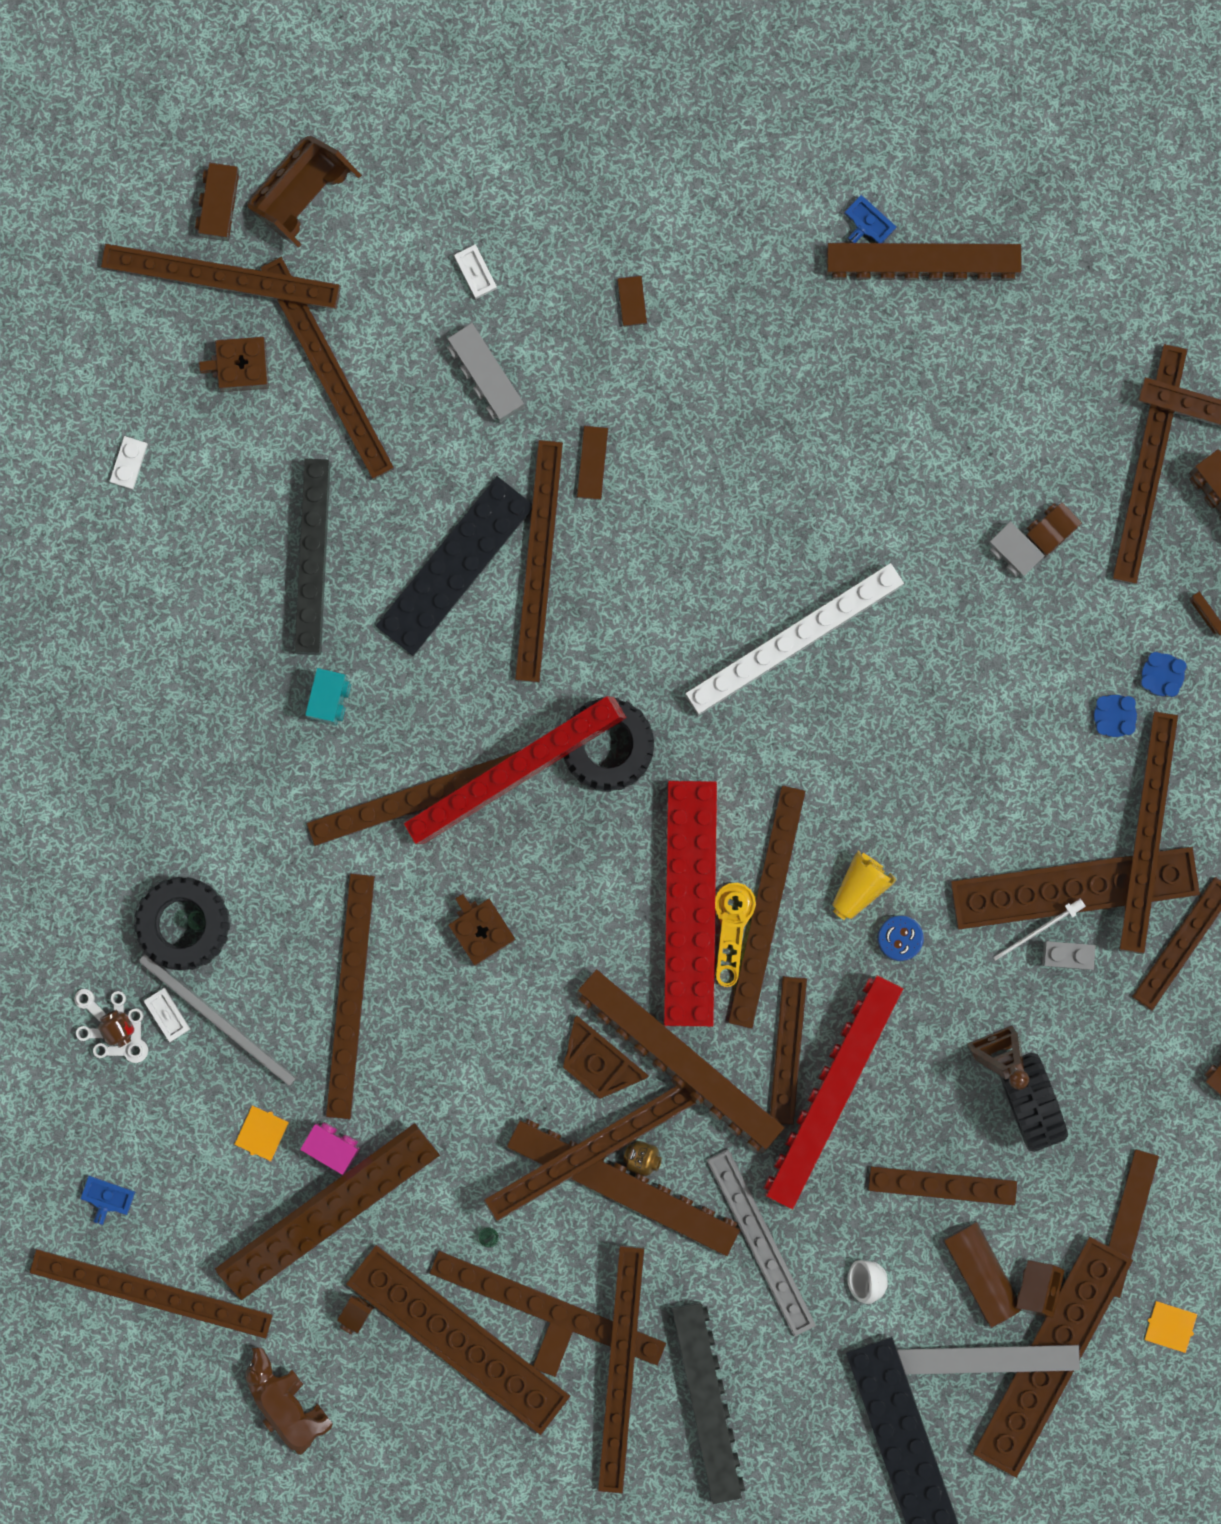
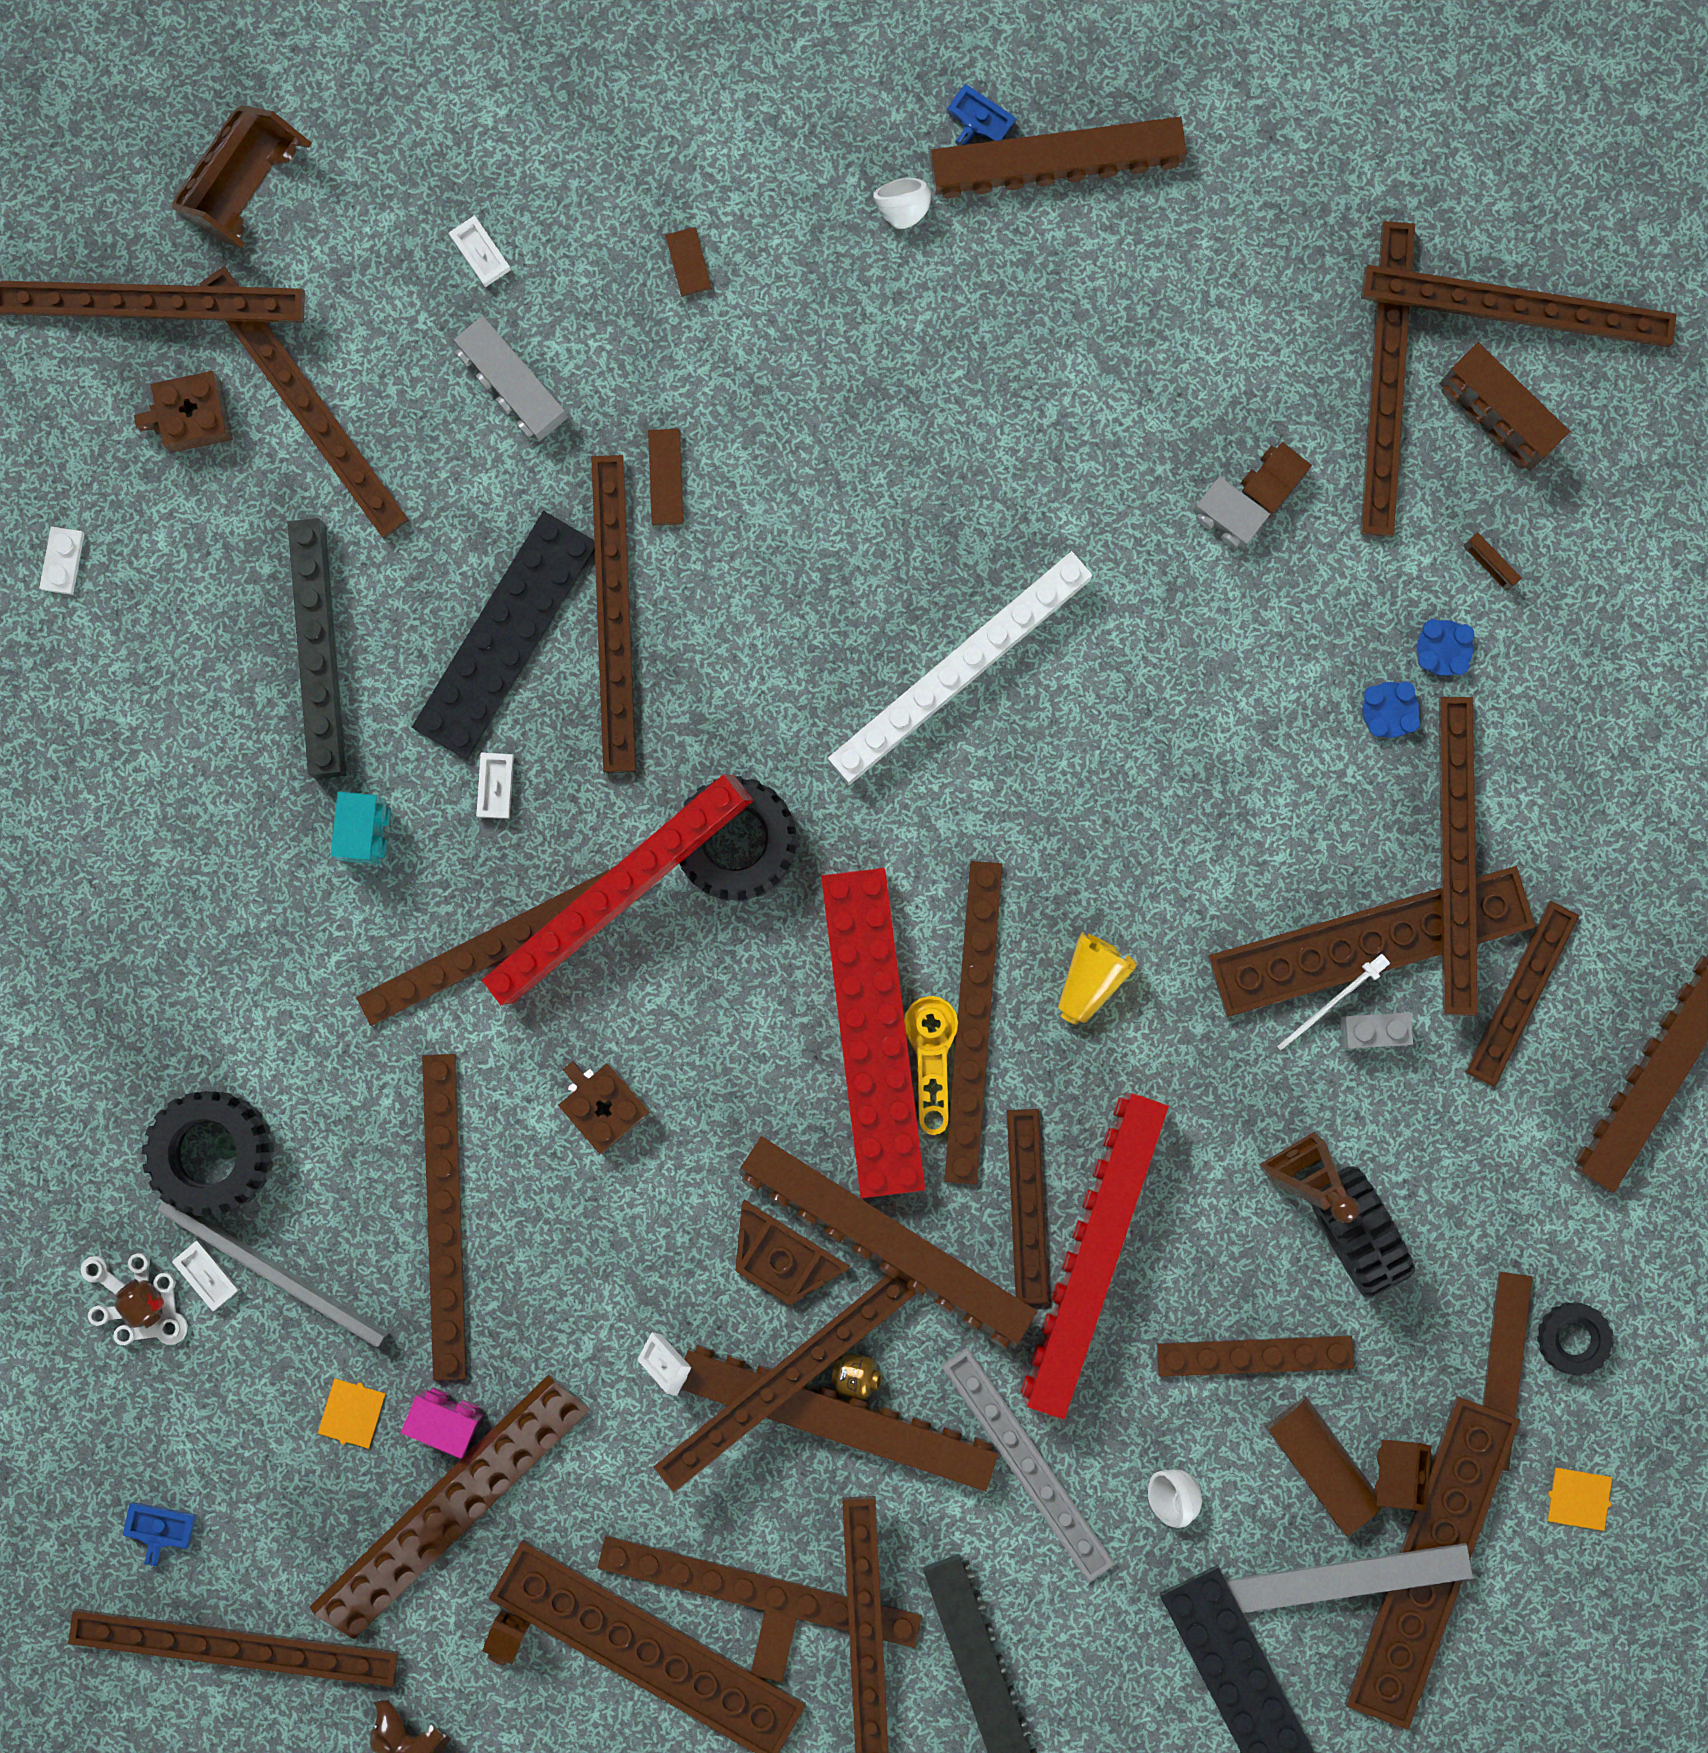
camera: 10 degrees left, 0 degrees up
reddish brown brick [195,162,240,242] -> none
clear green hinge [479,1227,499,1248] -> none
blue head [877,916,924,961] -> none
none -> white plate [476,753,514,819]
none -> white plate [637,1332,691,1396]
none -> white hat [874,178,931,229]
none -> black tyre [1537,1302,1614,1376]

